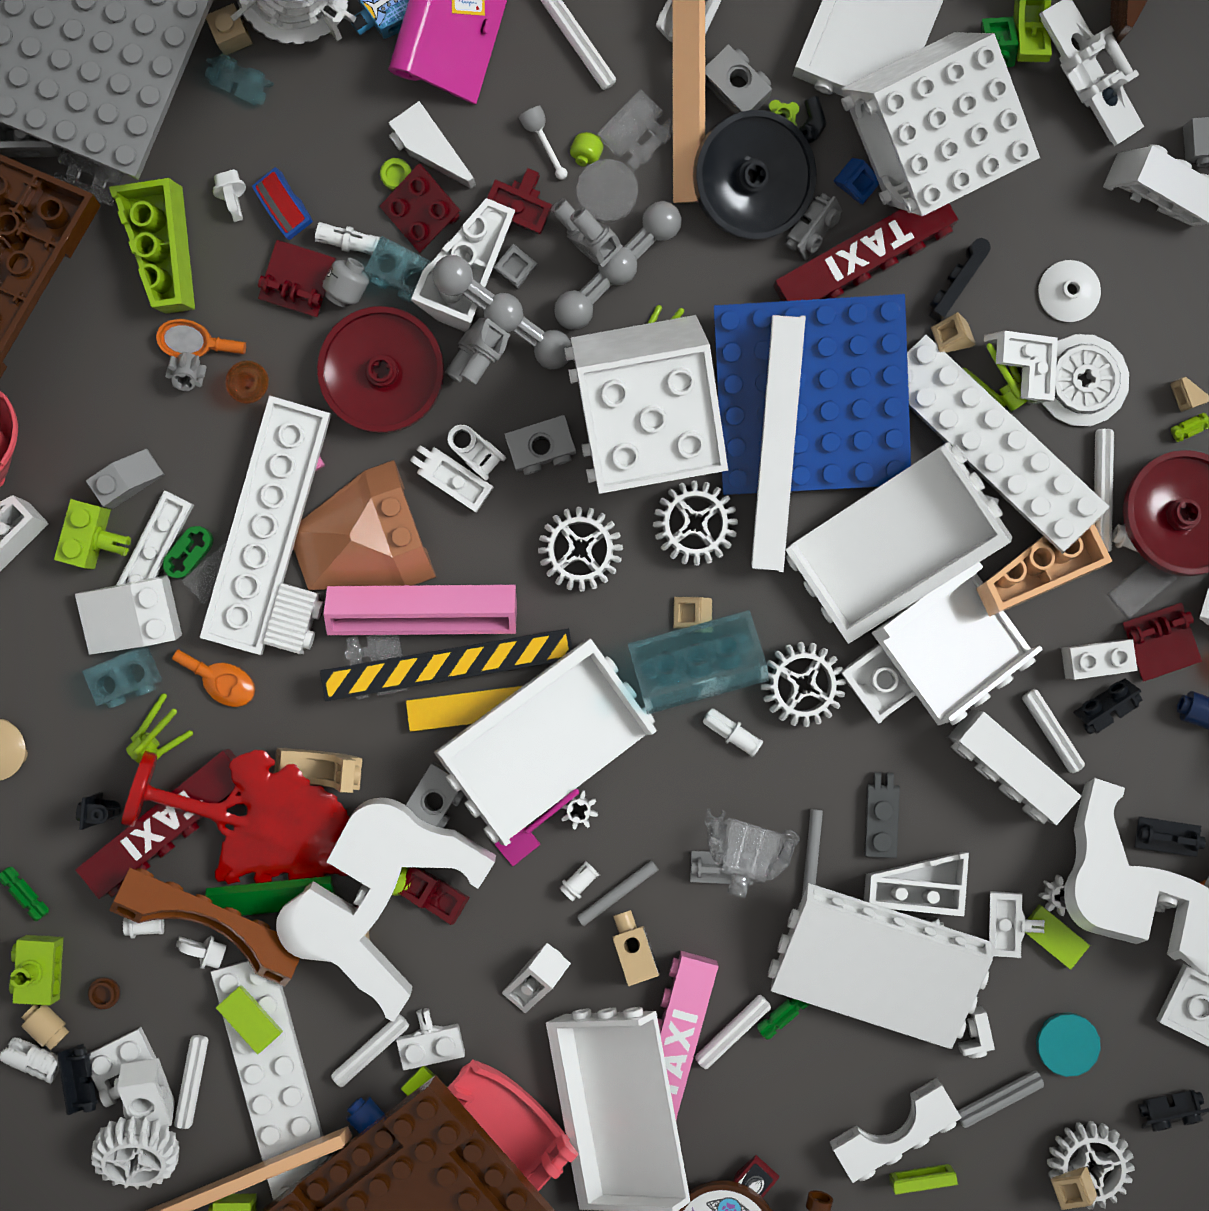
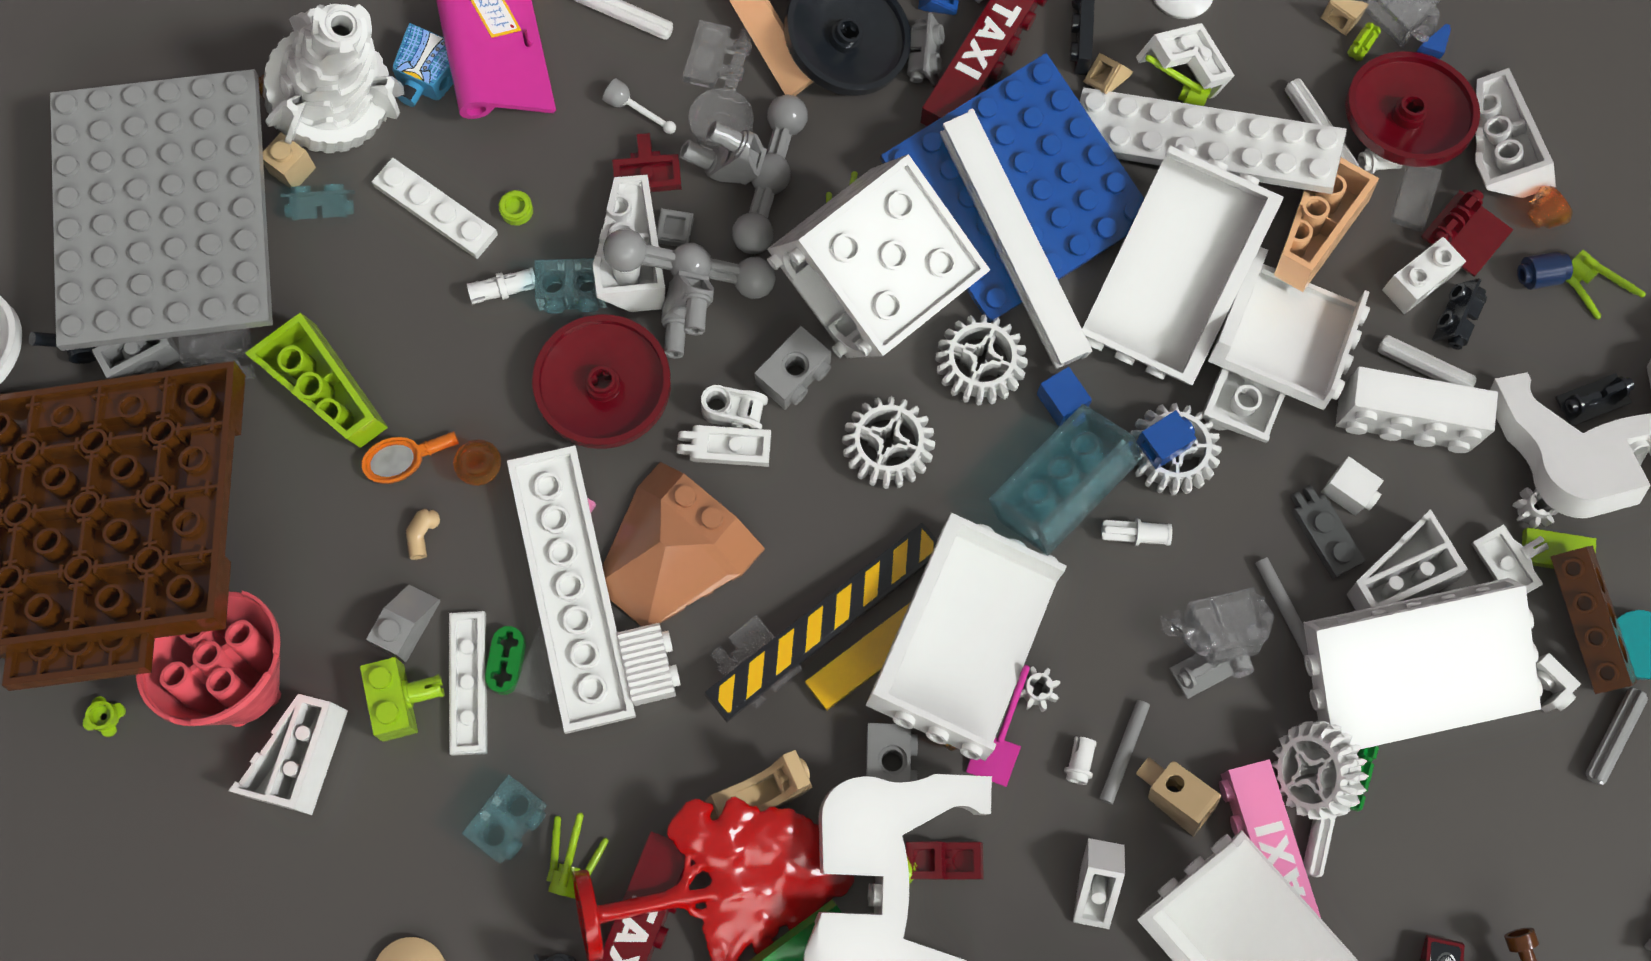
camera: 25 degrees left, 15 degrees down
white slope [75,575,182,655] -> none
light grey gear [165,352,207,391] -> none
orange piece [172,649,255,707] -> none
white piece [213,170,246,222] -> none
slope [252,167,313,241] -> none
dark red hinge [258,240,336,318] -> none
light grey head [323,258,369,307] -> none
bright pink brick [323,584,517,635] -> none
dark red hinge [379,163,461,253] -> none
white slope [388,101,476,189] -> none
lime piece [570,132,604,167] -> none
tan slope [673,597,712,629] -> none
white arch [829,1078,961,1183] -> none
lime tile [889,1164,958,1195] -> none
white piece [1042,334,1129,427] -> none
none -> white plate [372,158,498,259]
none -> tan arm [406,508,440,560]
none -> blue brick [1037,367,1092,427]
none -> blue brick [1136,410,1197,470]
none -> white gear [1271,721,1369,820]
none -> white brick [1321,456,1384,516]
none -> reddish brown brick [1550,545,1637,694]

